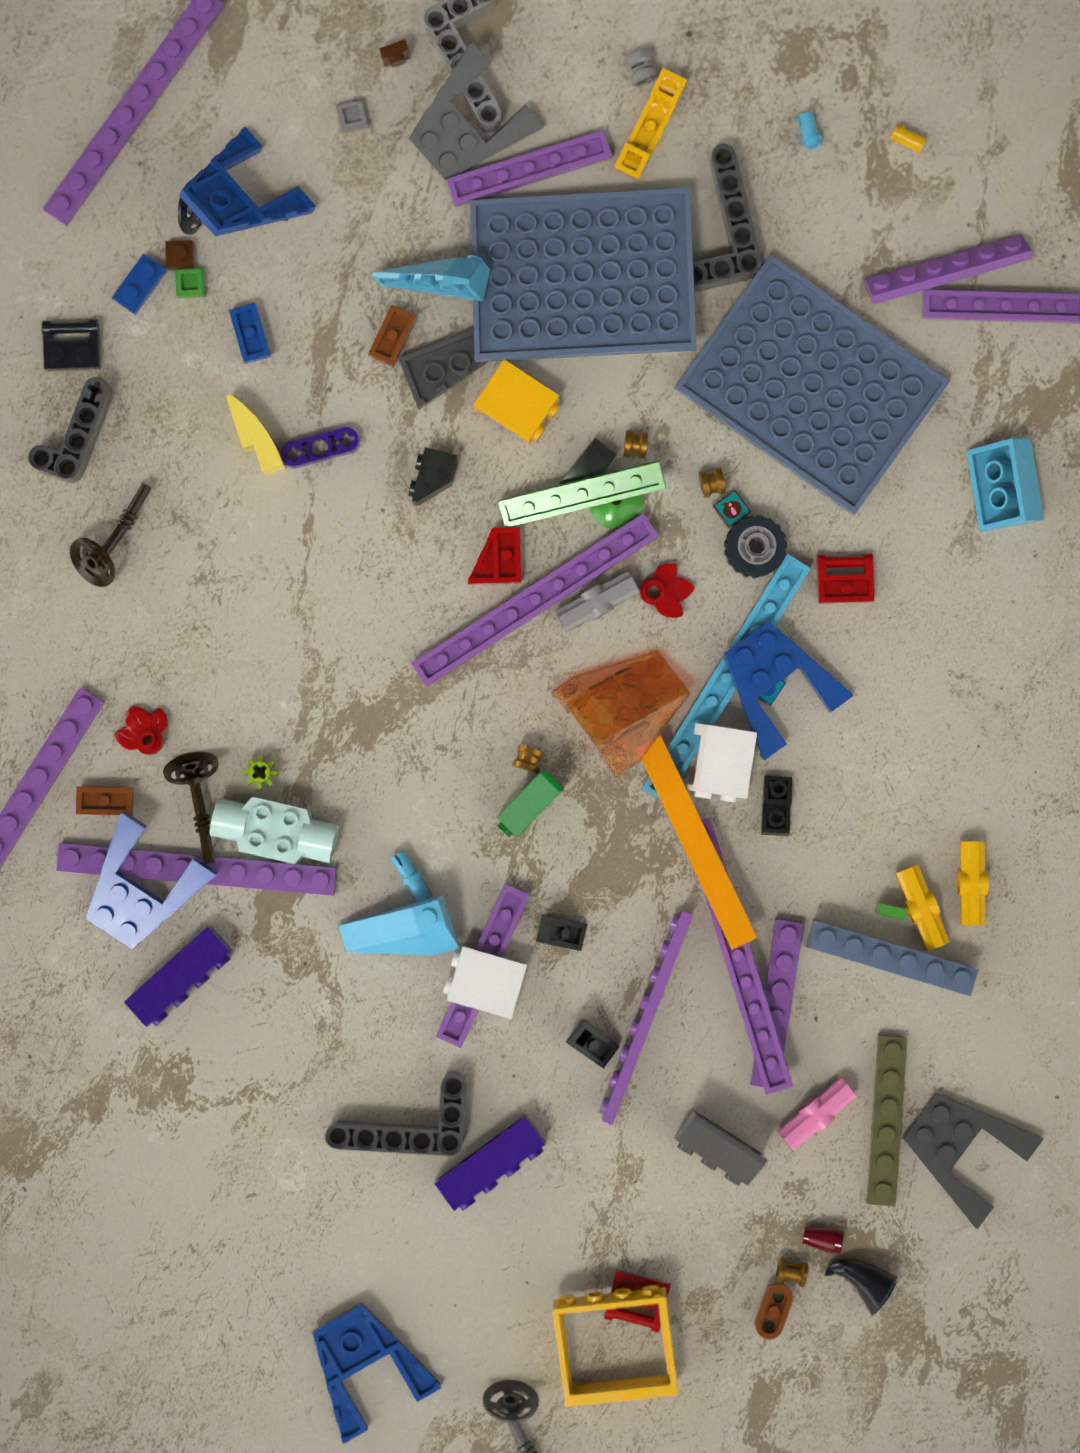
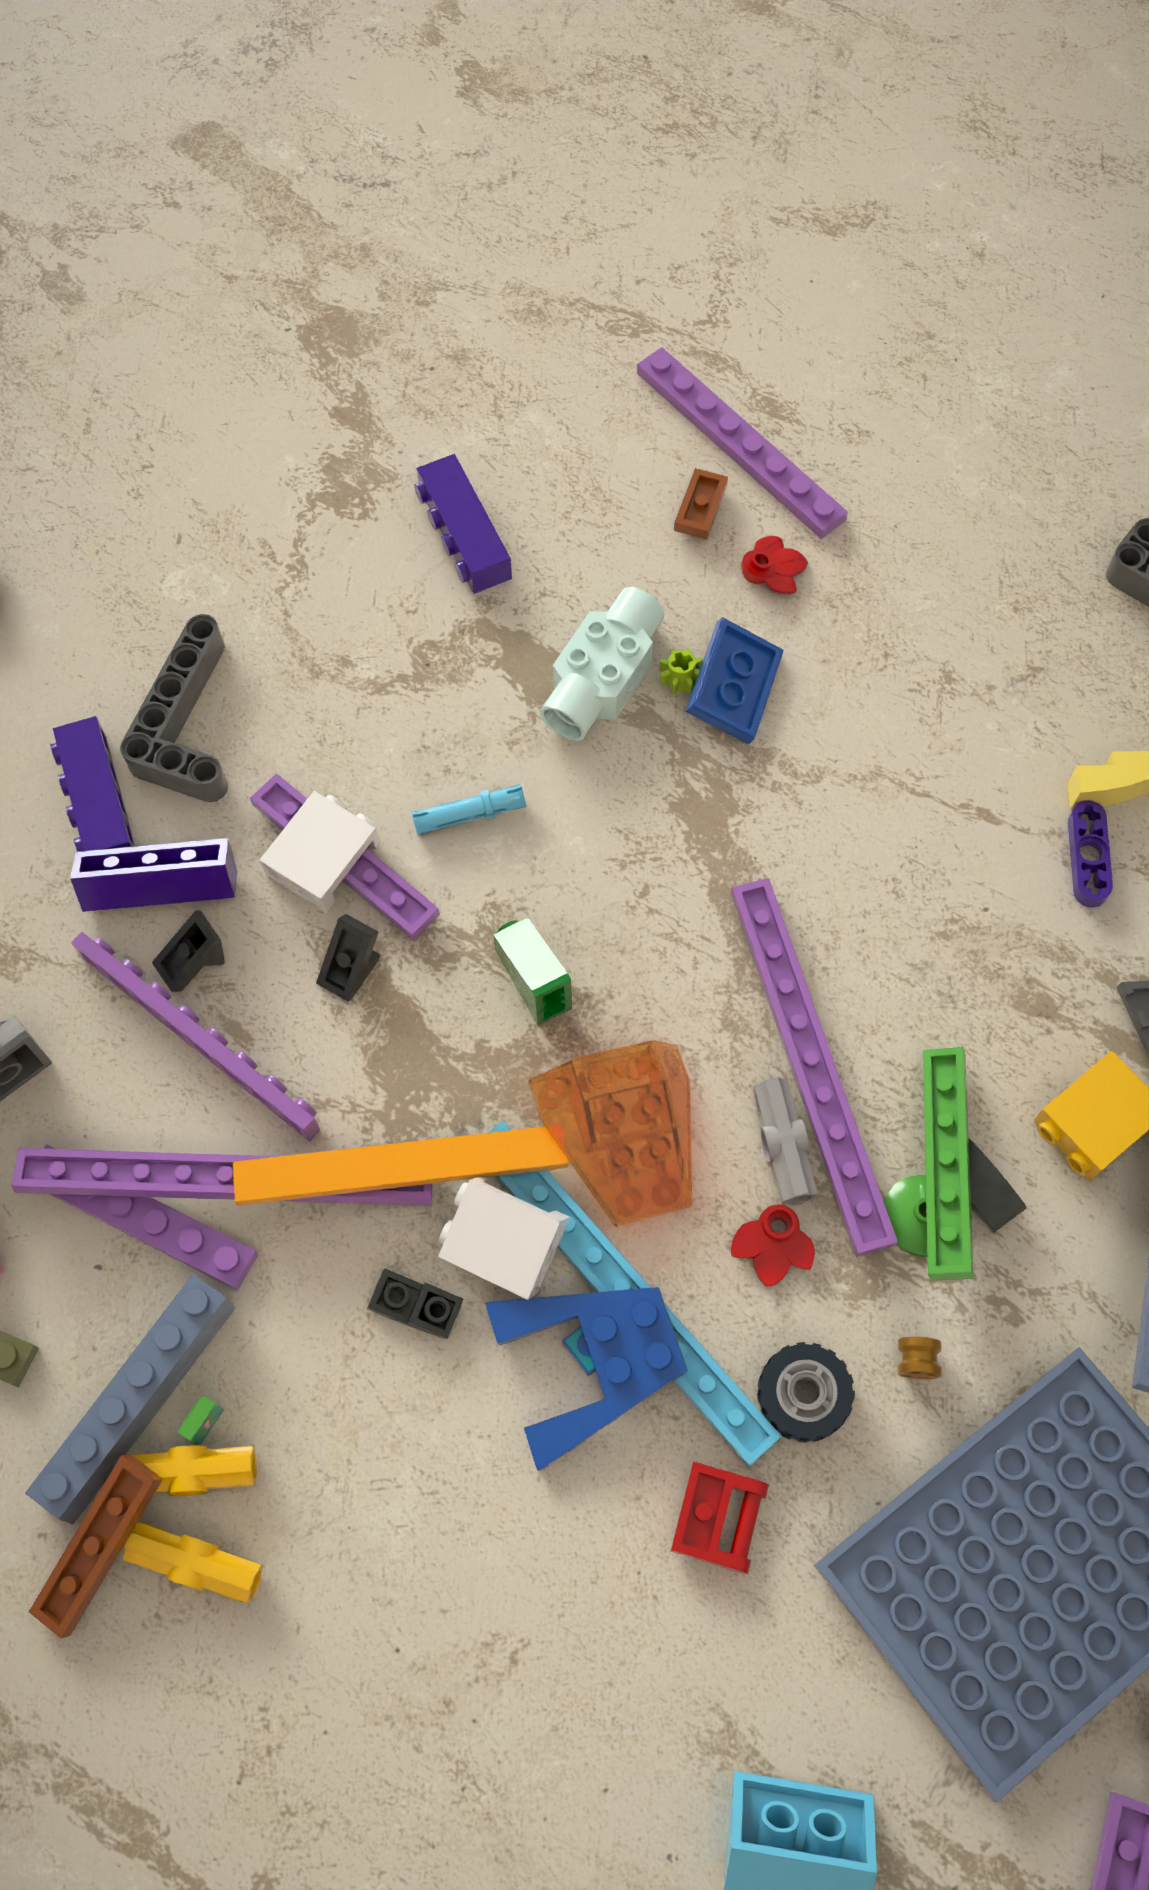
camera: 110 degrees right, 20 degrees down
medium lavender plate [56,843,337,896] -> none
dark brown dish [70,482,152,587] -> none
wing [85,811,217,949] -> none
dark brown dish [163,752,219,864] -> none
medium azure wedge [338,894,460,956] -> none
pearl dark grey slope [408,447,458,506] -> none
red wing [468,527,521,585] -> none
pearl gold wheel [512,744,545,774] -> none
pearl gold wheel [623,430,648,459] -> none
tile [712,490,751,529] -> none
none -> dark orange plate [29,1454,163,1638]
none -> dark purple brick [70,838,238,912]
none -> blue tile [685,617,784,744]

